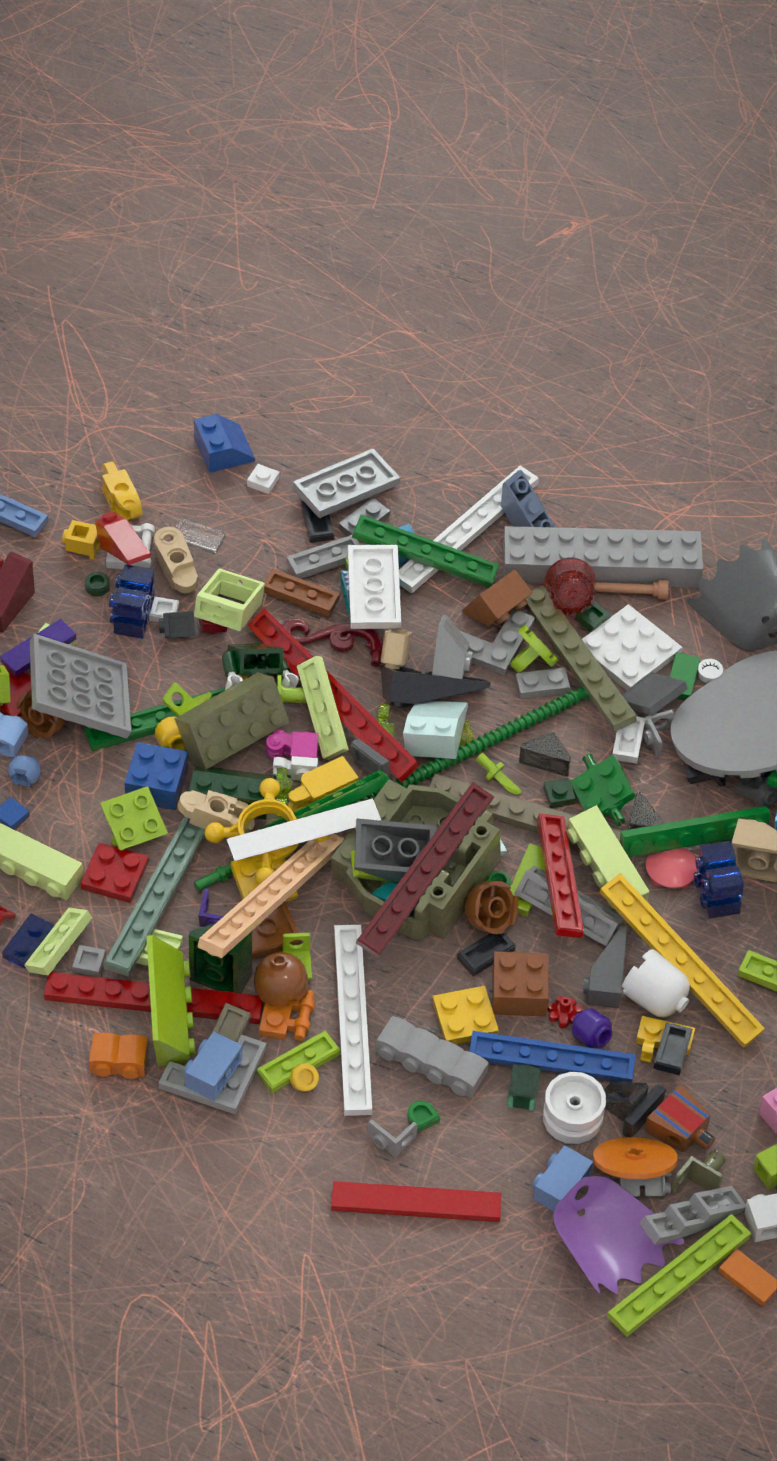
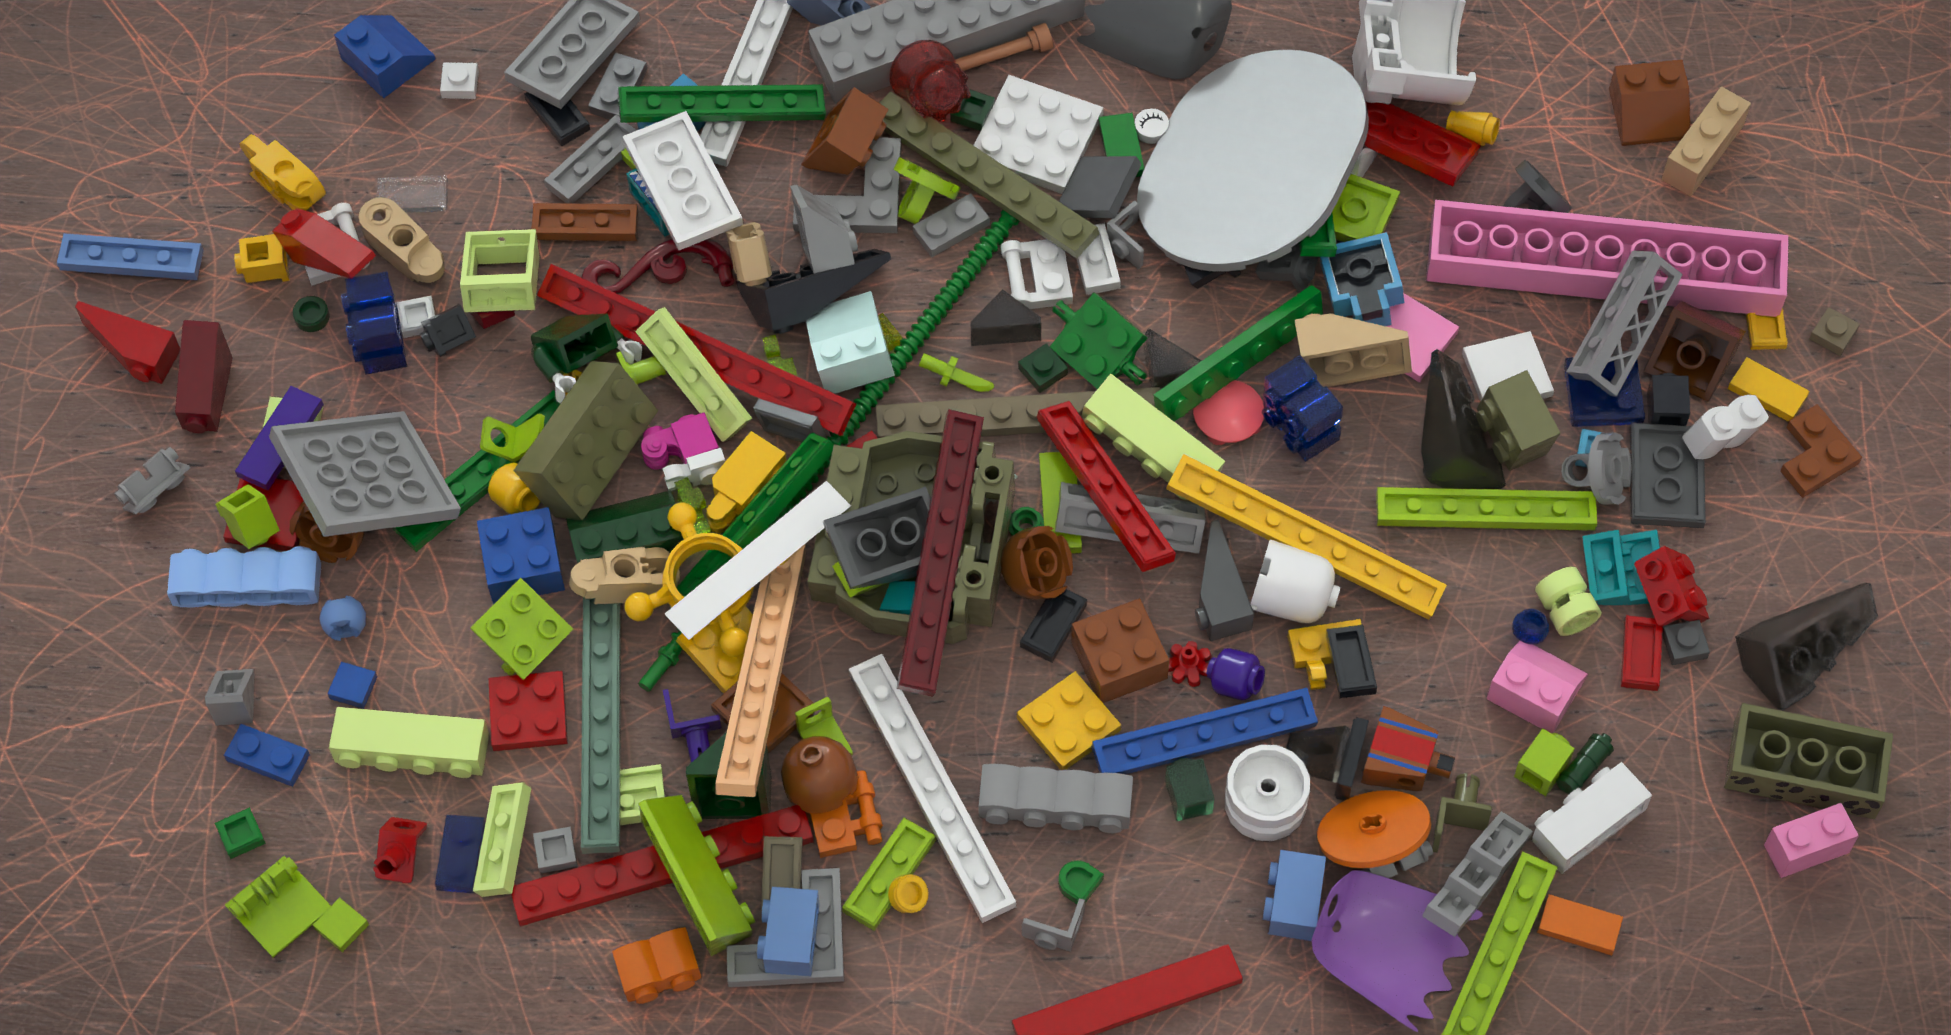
camera: 20 degrees left, 10 degrees up
none -> white plate [1000,239,1073,311]

